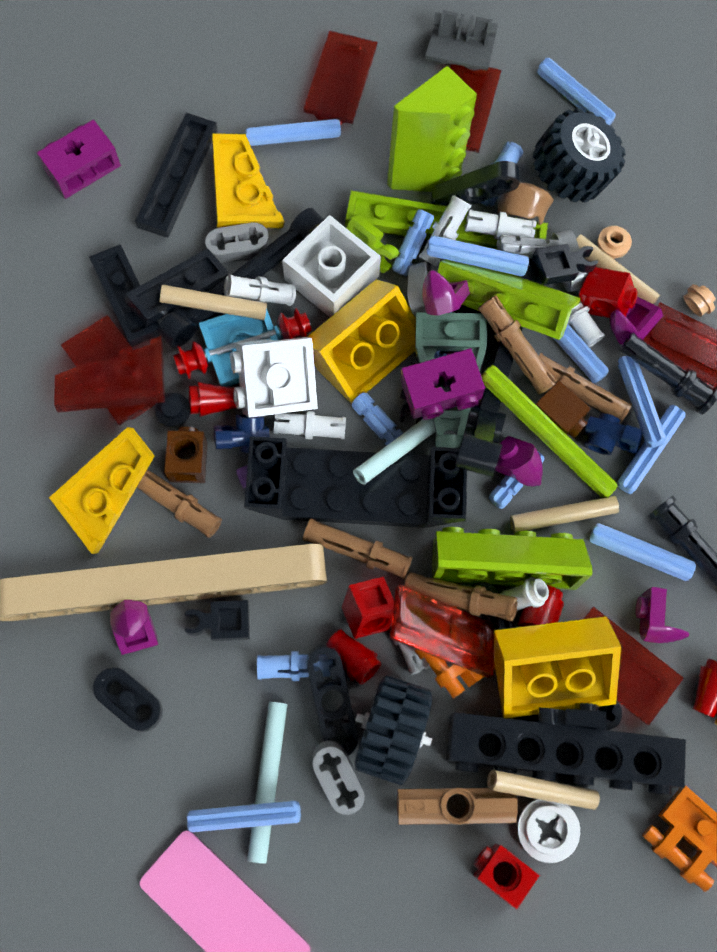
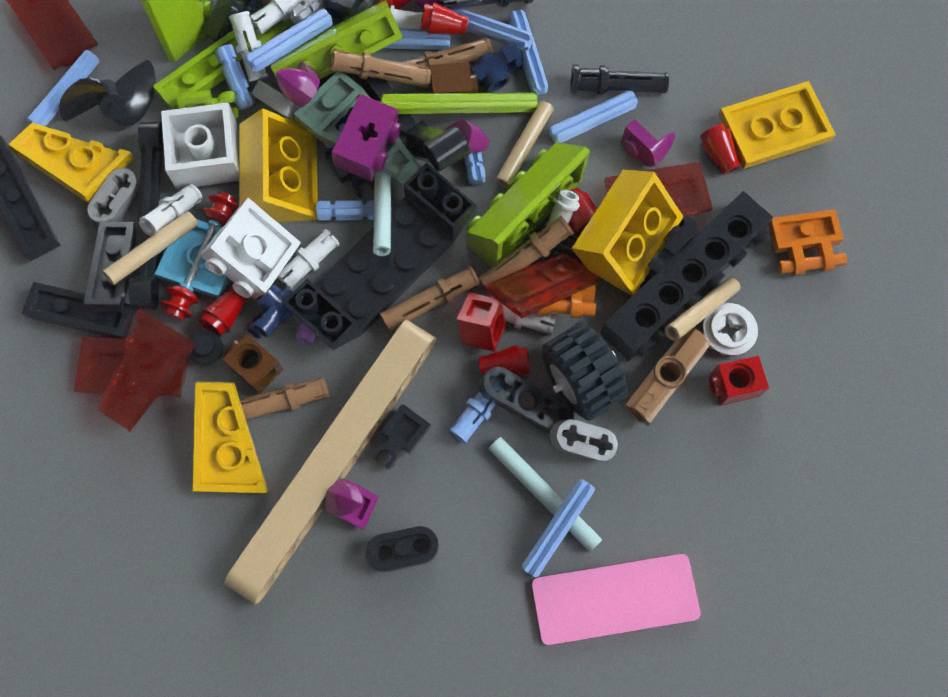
camera: 50 degrees left, 0 degrees up
none -> black piece [59,60,156,126]
none -> red cone [420,2,468,36]

